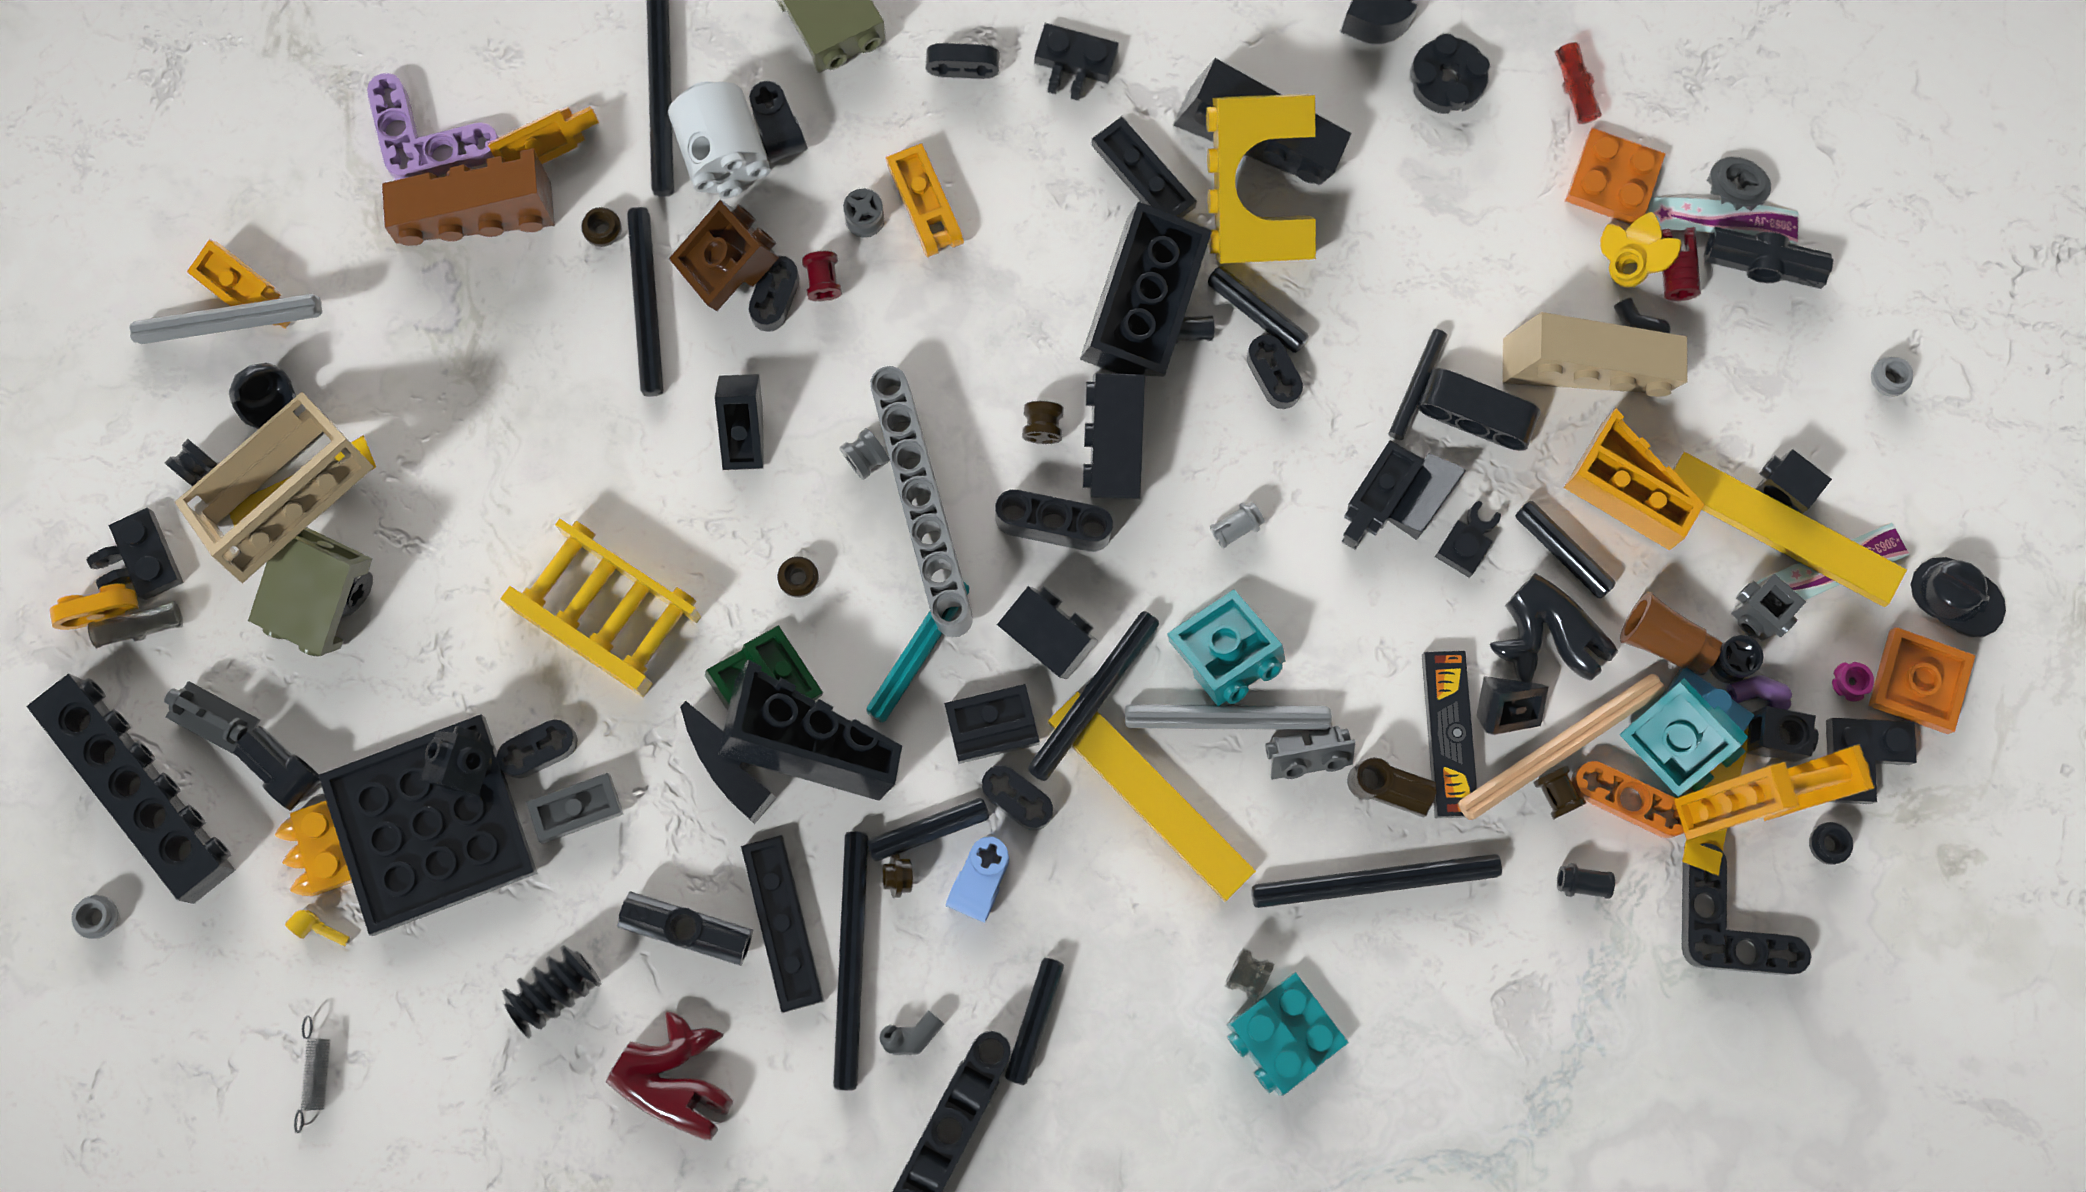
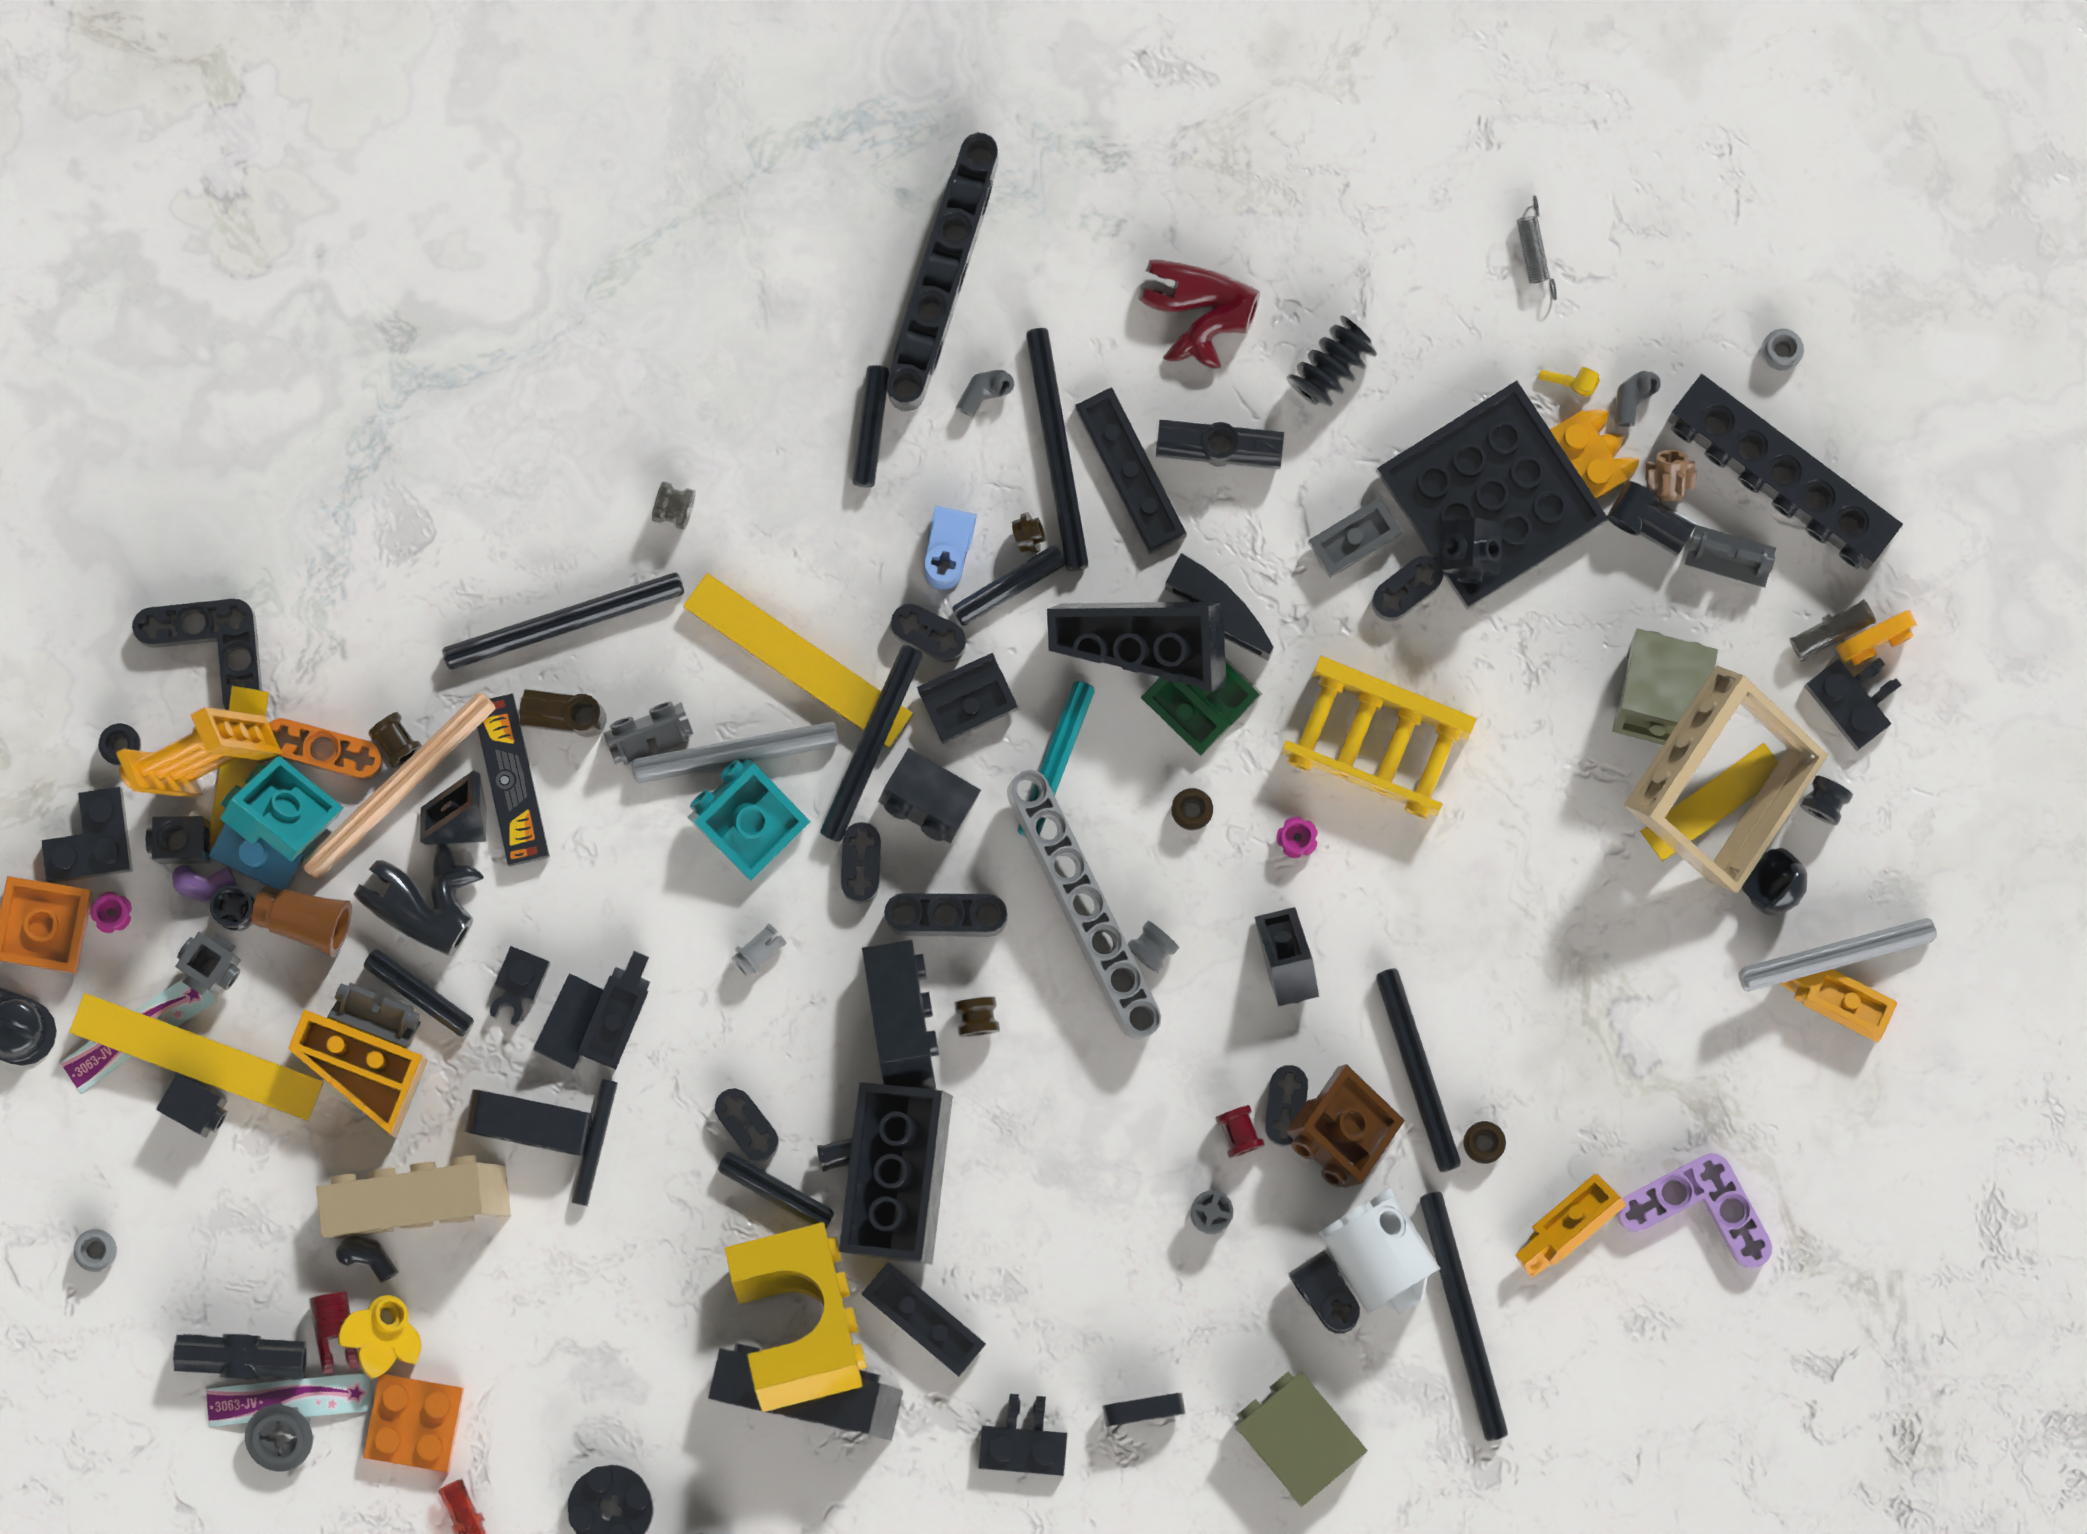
camera: 175 degrees right, 5 degrees up
dark orange wedge [382,148,555,246] -> none
light orange plate [886,143,964,258] -> none
teal plate [1226,972,1349,1096] -> none
black pin [1557,863,1615,899] -> none
none -> dark grey hinge [327,982,421,1049]
none -> black beam [841,822,881,904]
none -> dark pink plate [1276,817,1318,858]
none -> dark grey arm [1615,371,1661,427]
none -> medium nougat gear [1645,450,1697,501]

